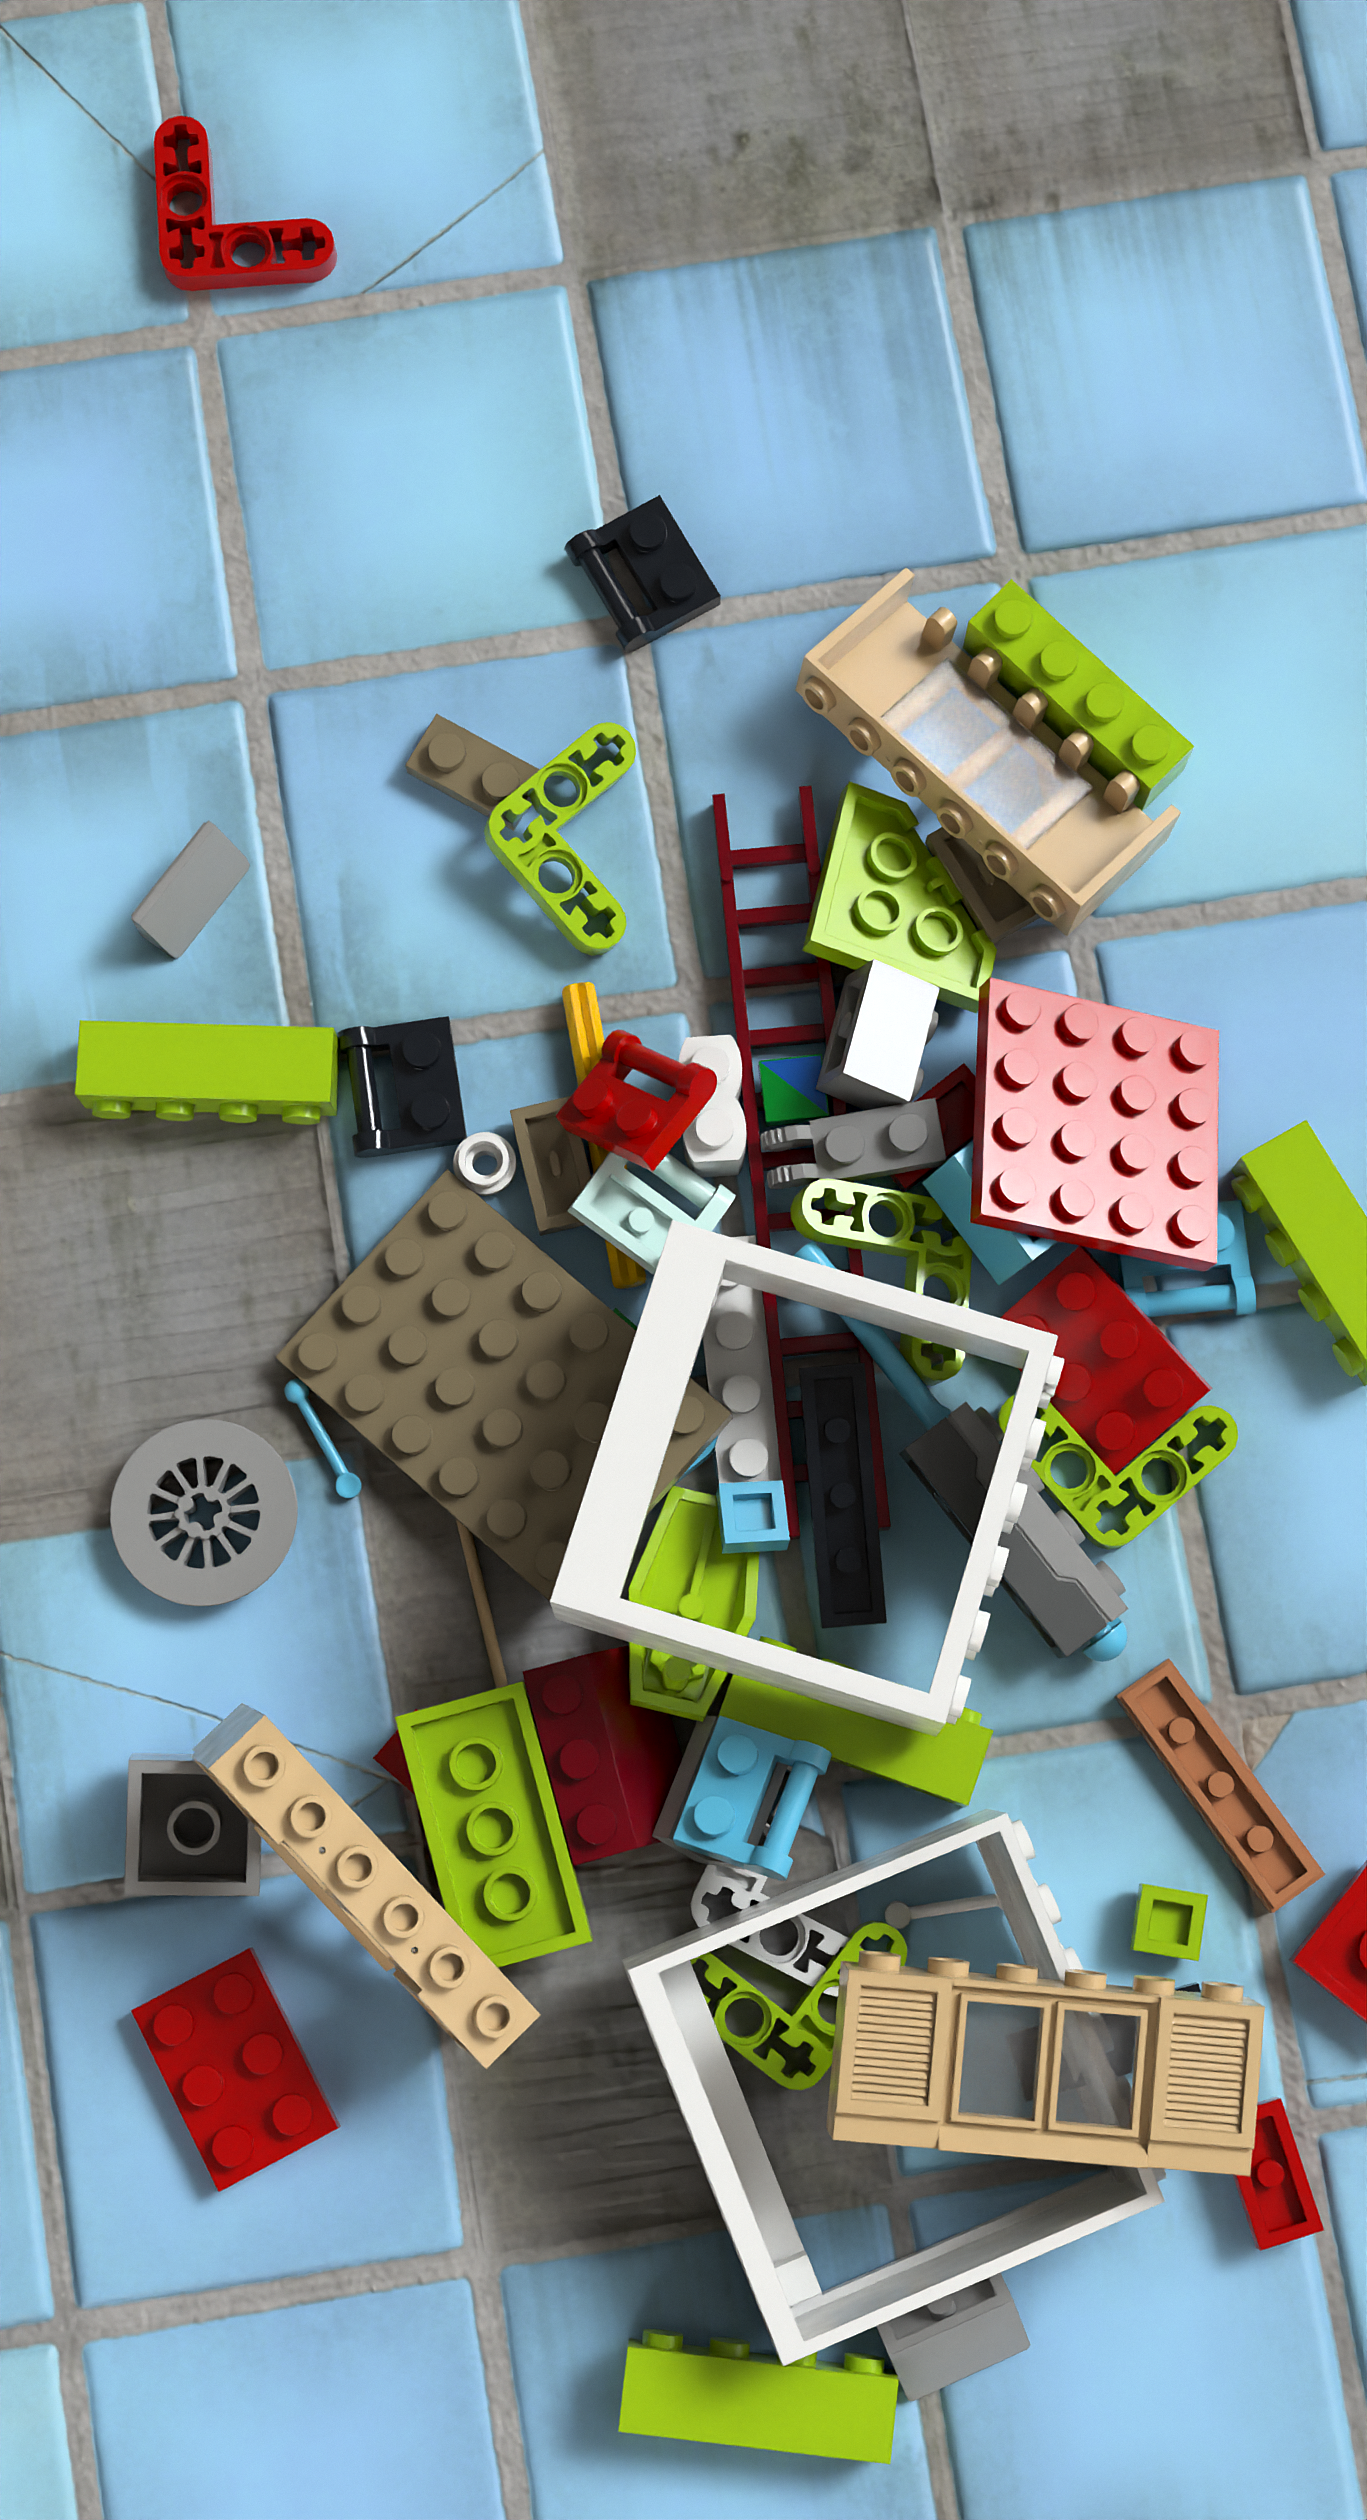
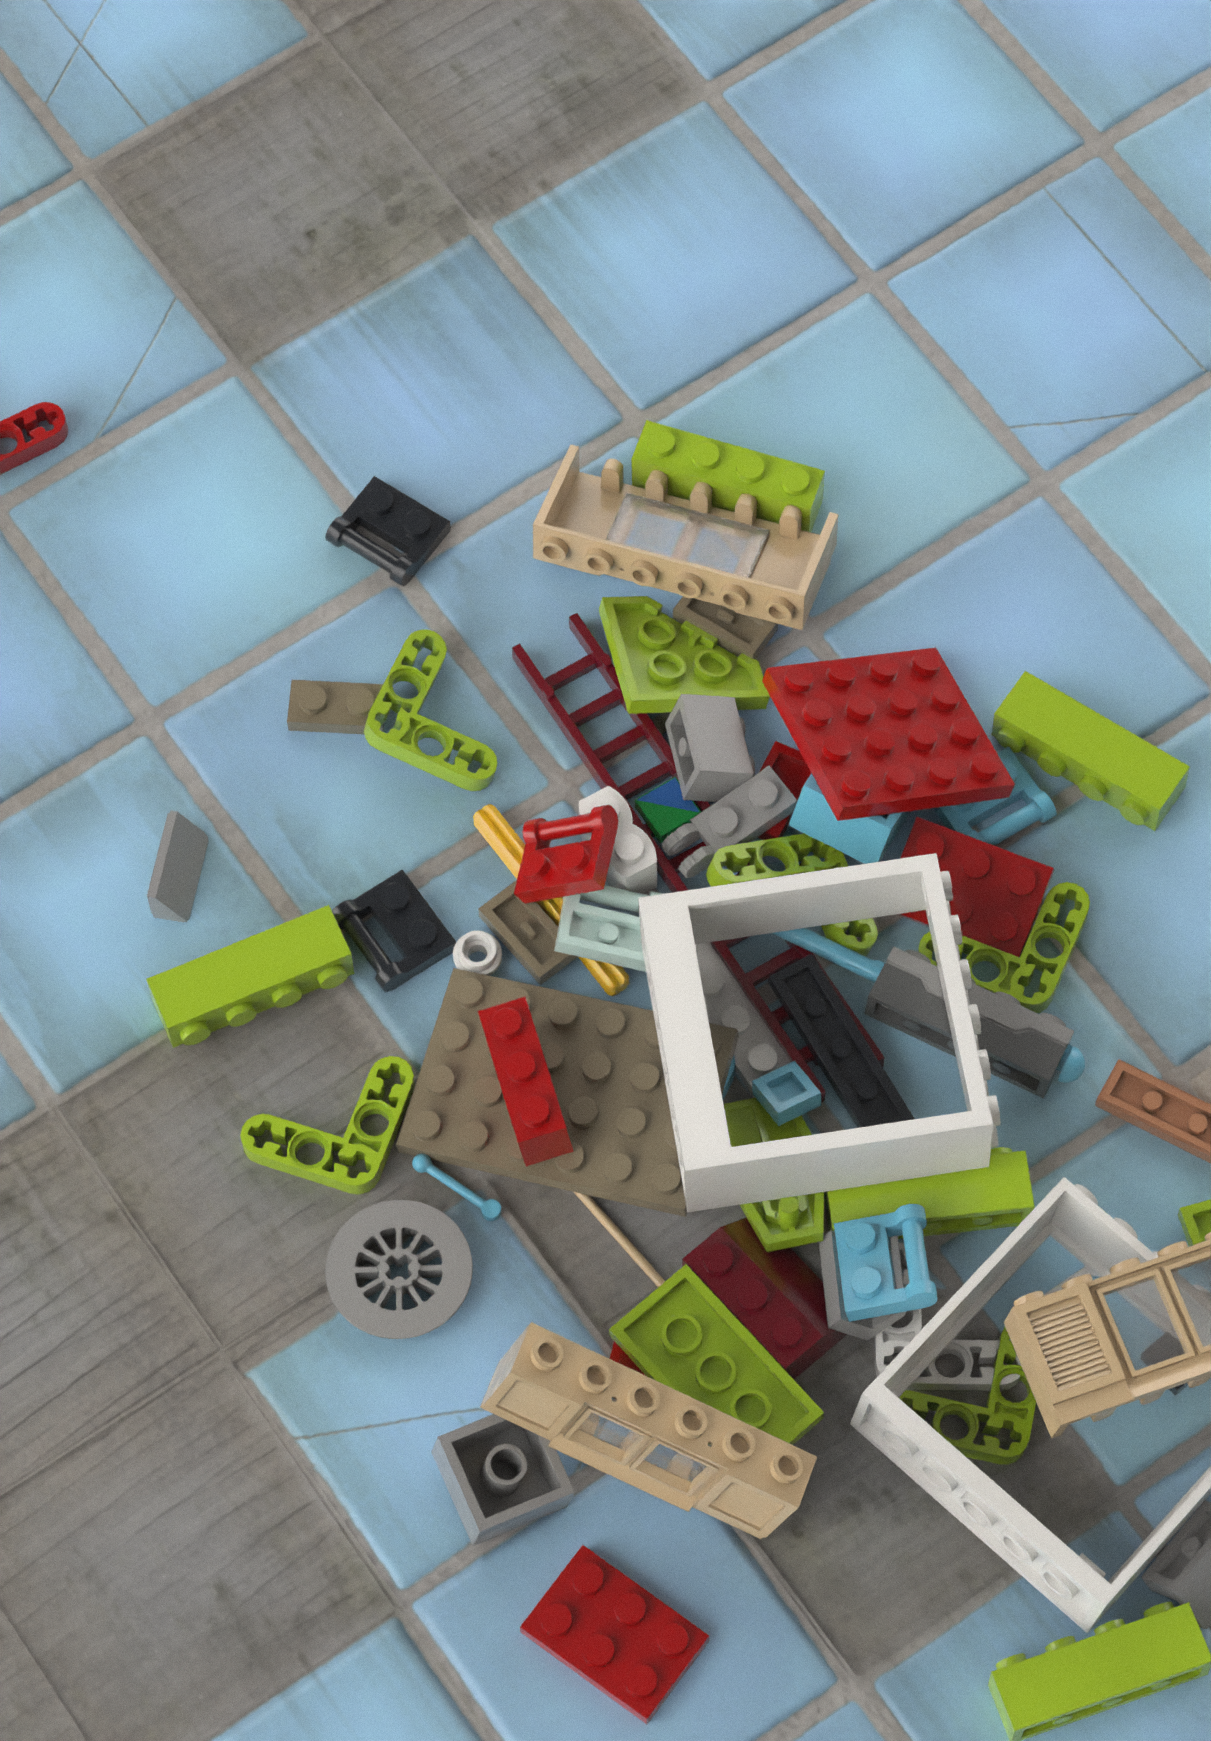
camera: 25 degrees left, 15 degrees down
none -> lime beam [240,1056,415,1195]
none -> red brick [478,996,574,1166]

